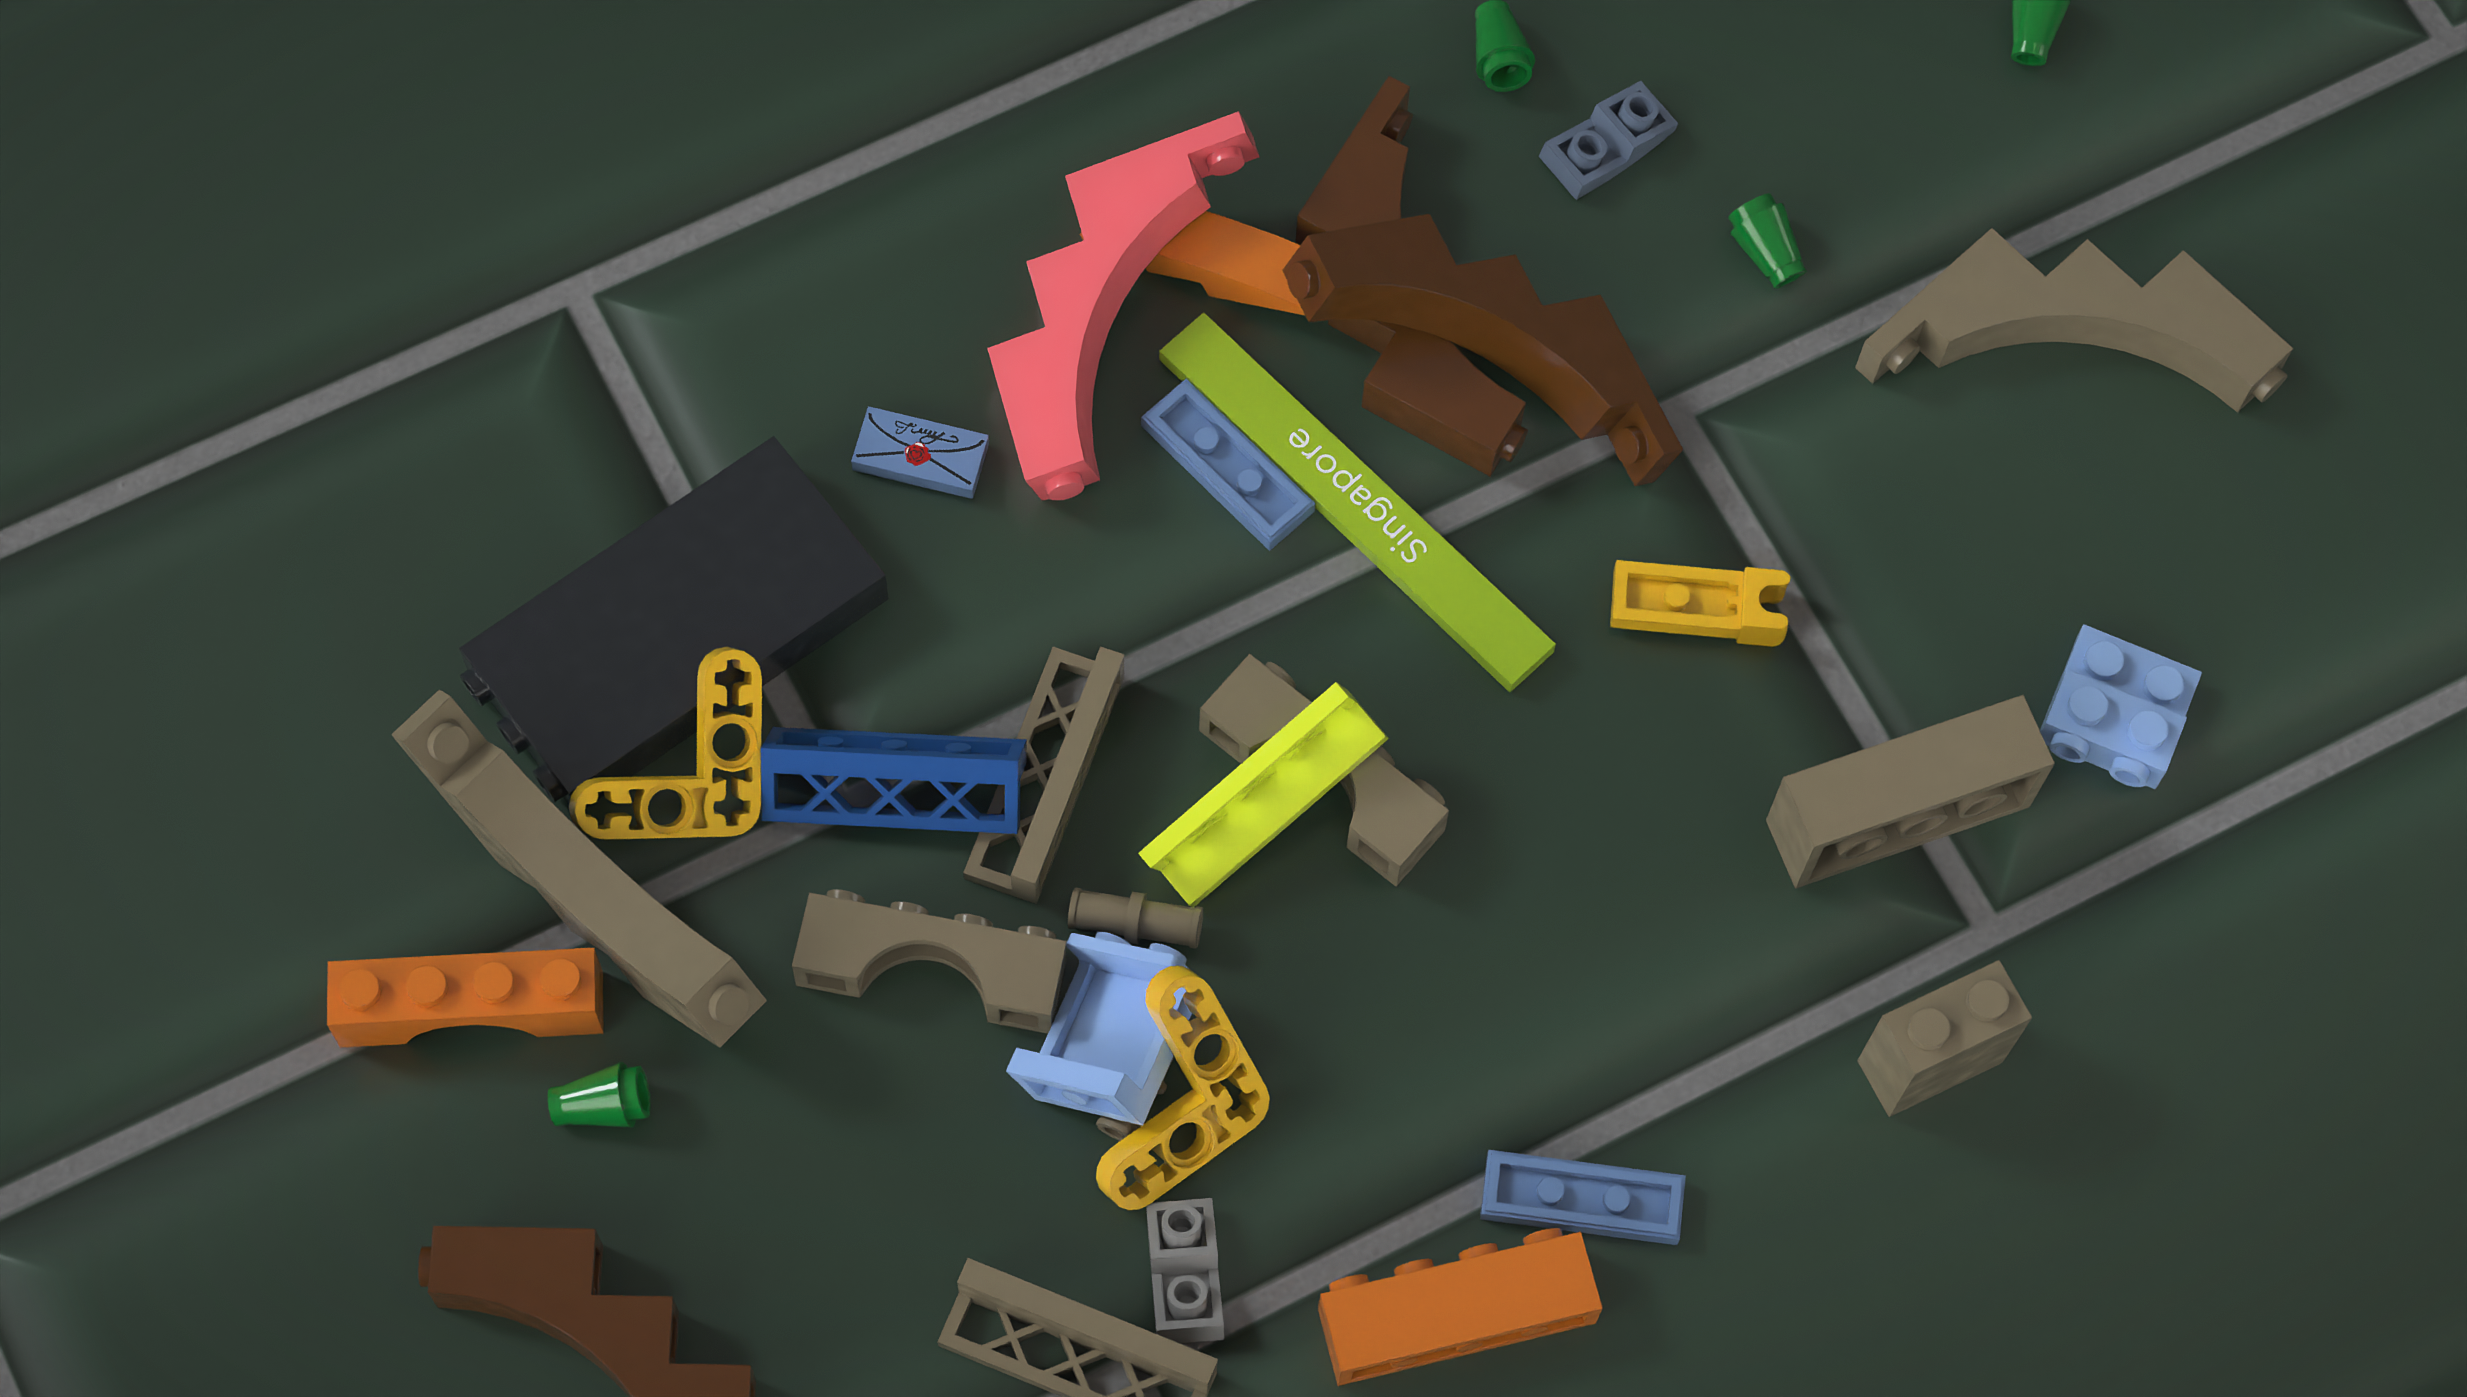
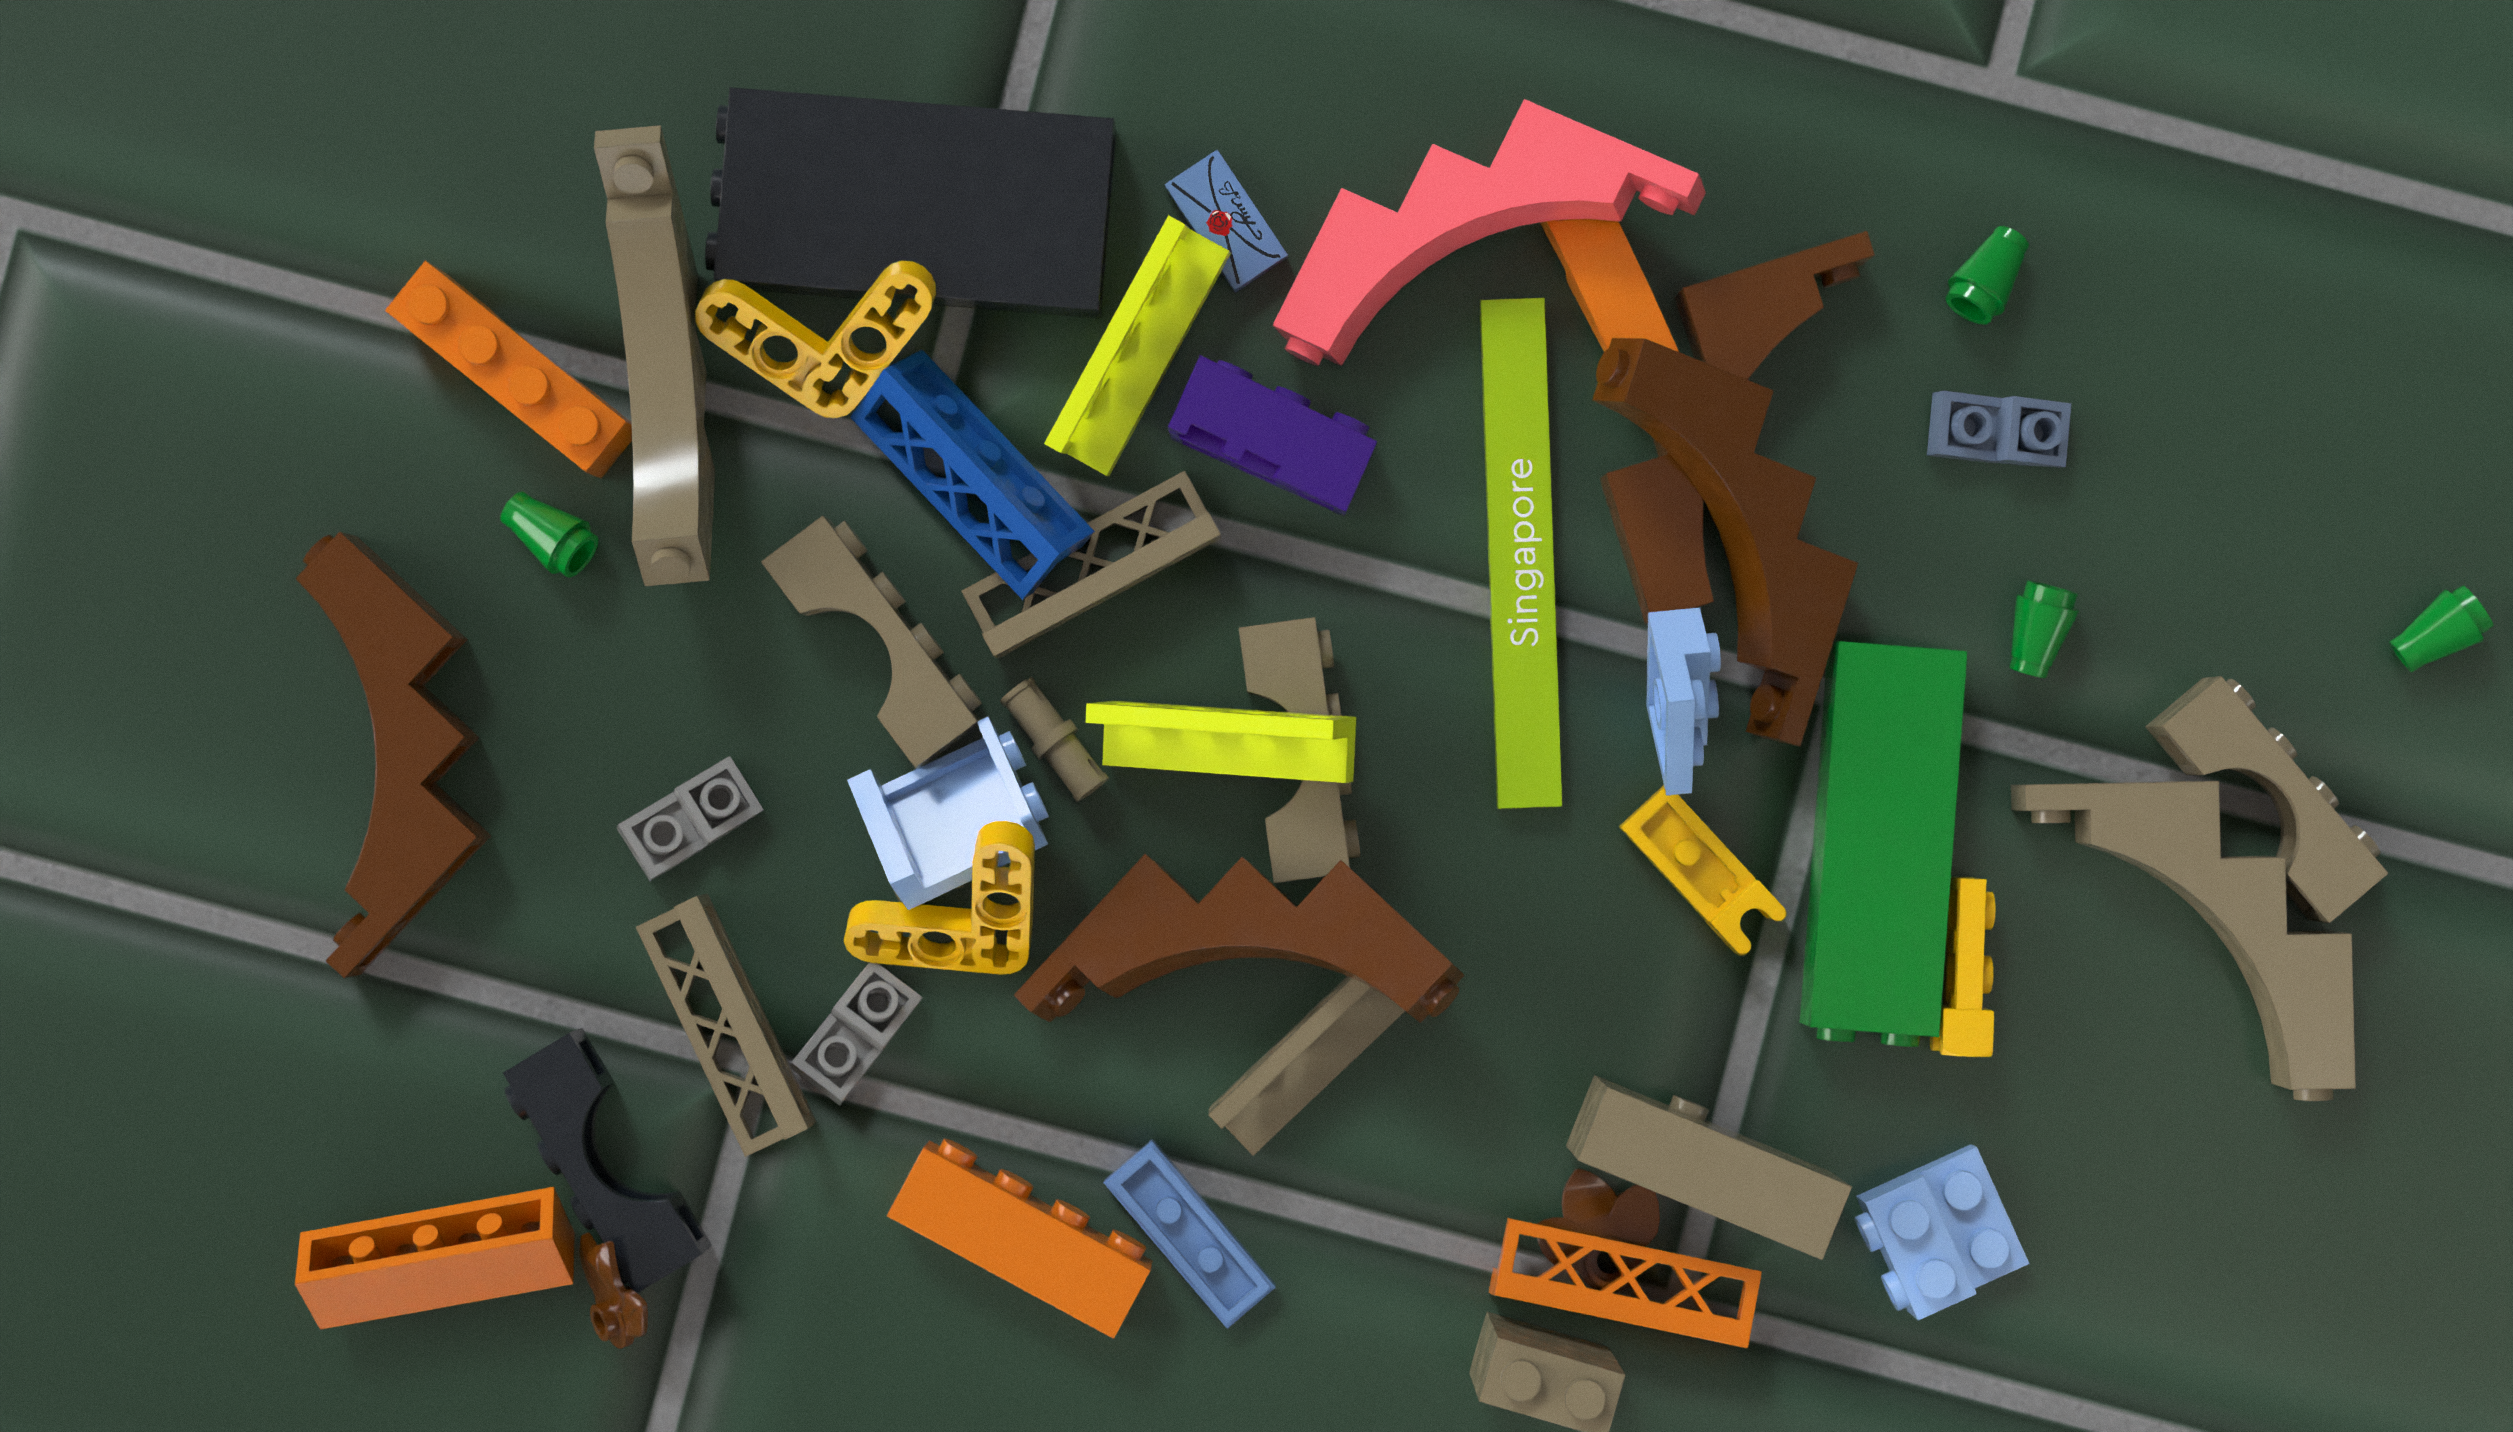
camera: 45 degrees right, 20 degrees up
medium blue tile [1141,379,1315,551] -> none
none -> light grey slope [617,756,764,881]
none -> reddish brown arch [1014,854,1465,1023]
none -> neon yellow fence [1044,215,1231,476]
none -> dark purple wedge [1168,355,1377,516]
none -> dark tan fence [1208,976,1405,1156]
none -> orange fence [1488,1218,1762,1348]
none -> reddish brown plate [1536,1168,1660,1293]
none -> light blue plate [1646,608,1721,795]
none -> green brick [1800,641,1968,1047]
none -> yellow plate [1930,877,1996,1057]
none -> dark tan arch [2145,676,2388,923]

